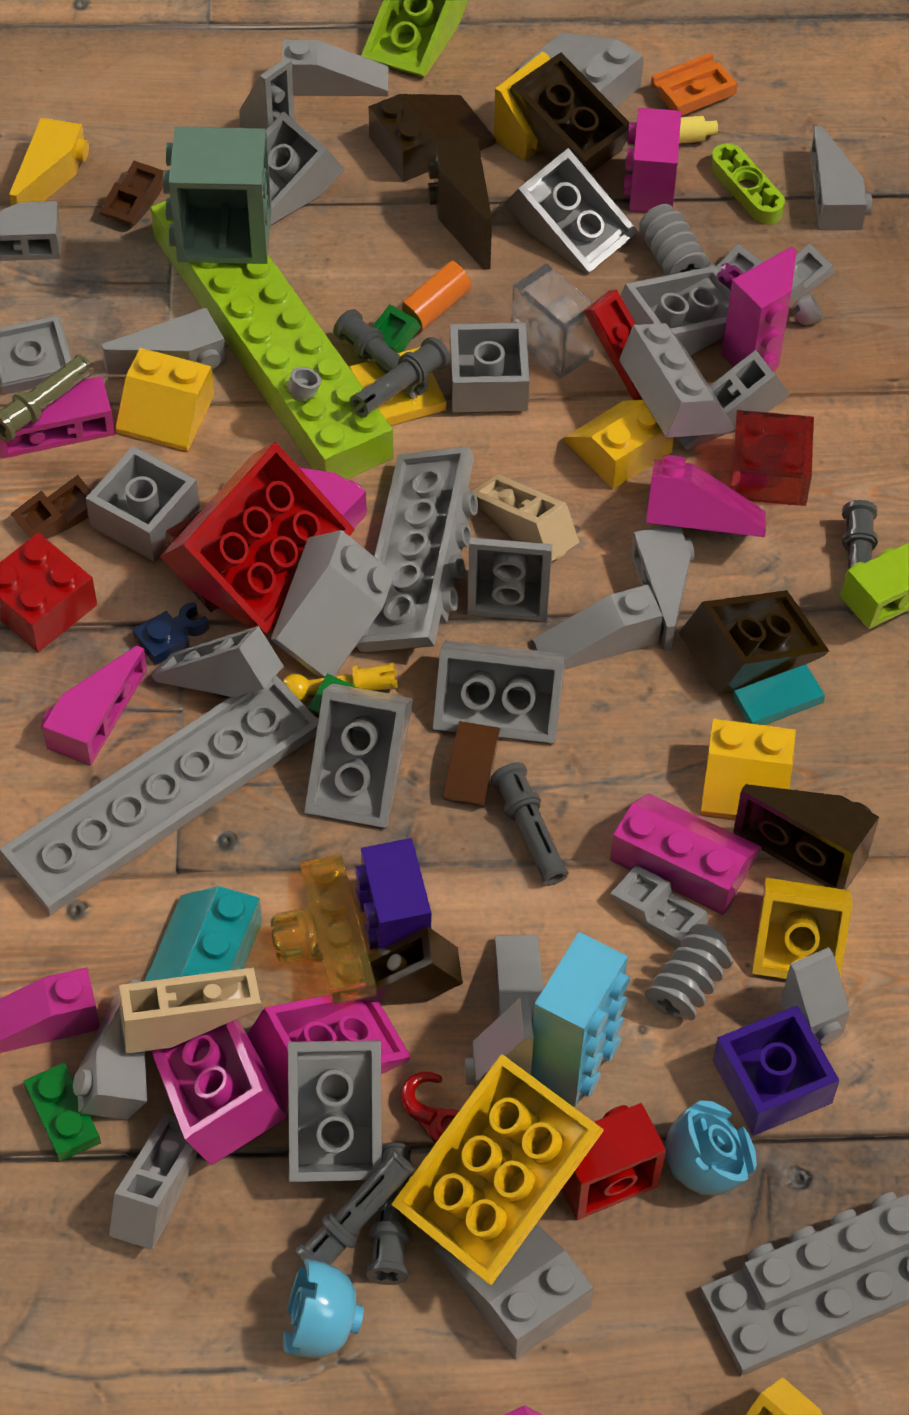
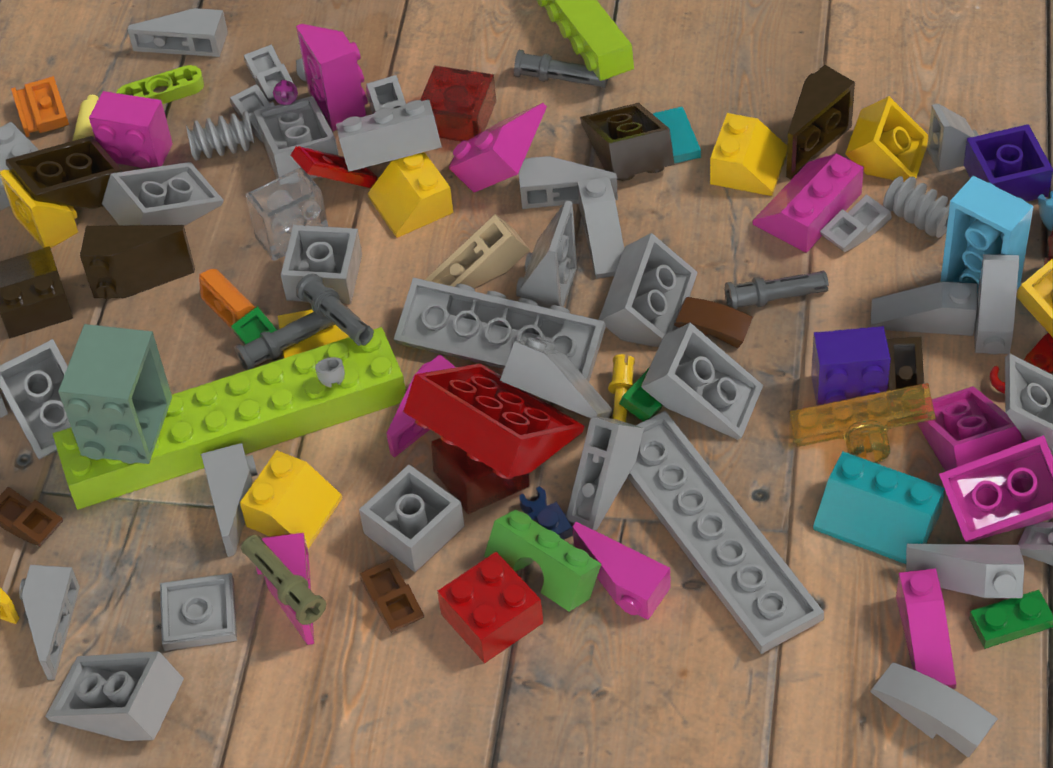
camera: 75 degrees left, 5 degrees down
tan slope [119,967,261,1054] -> none
none -> bright green arch [484,510,601,611]

